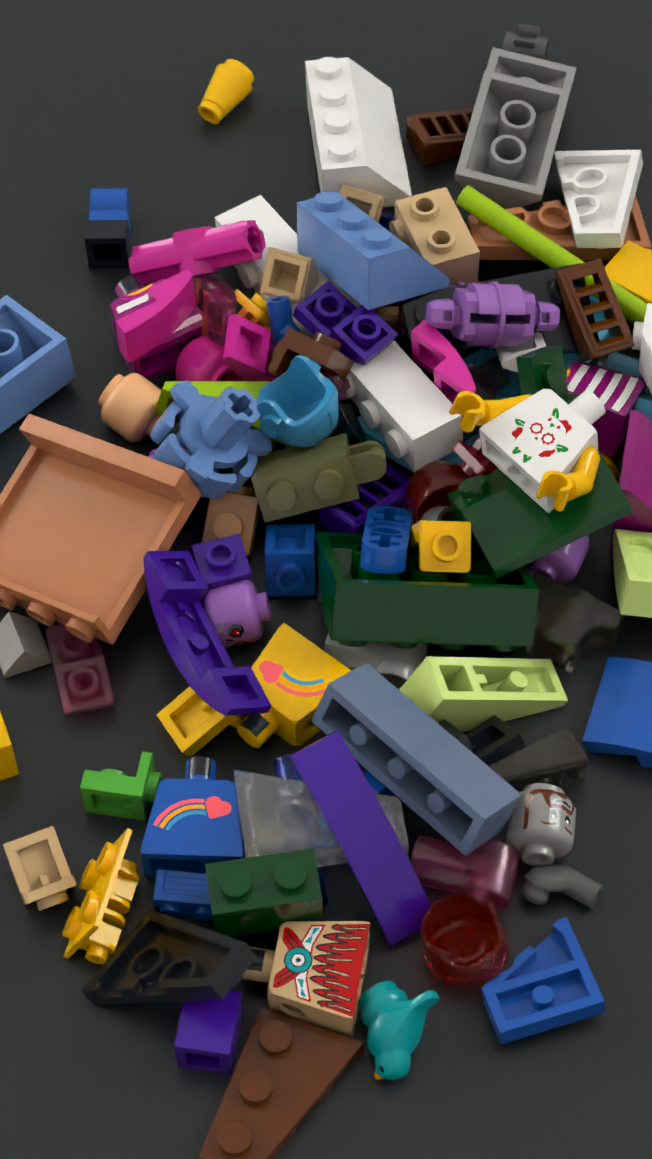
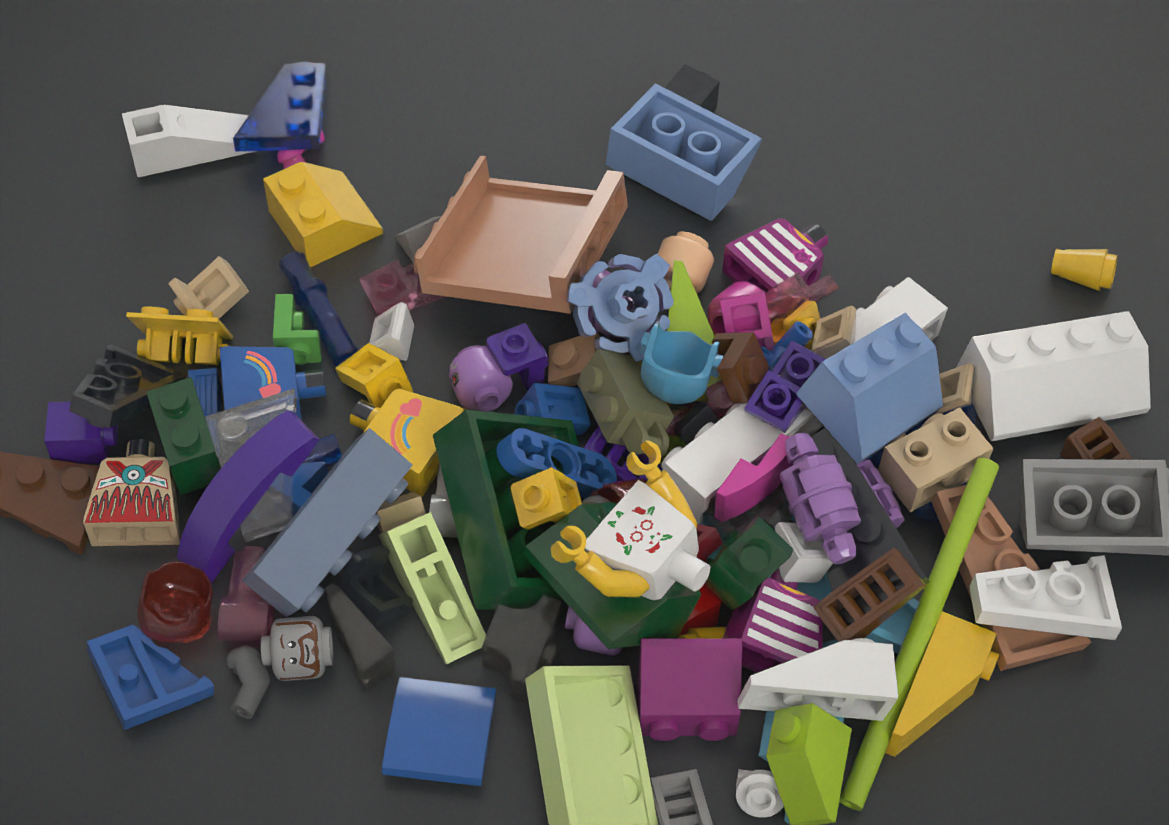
camera: 75 degrees right, 0 degrees up
leg [84,188,131,268] -> none
dark pink slope [115,269,196,363] -> none
dark pink piece [128,220,266,285] -> none
dark purple slope [143,551,272,716] -> none
teal animal [358,981,440,1080] -> none
none -> clear blue pin [279,251,359,367]
none -> white slope [369,302,414,361]

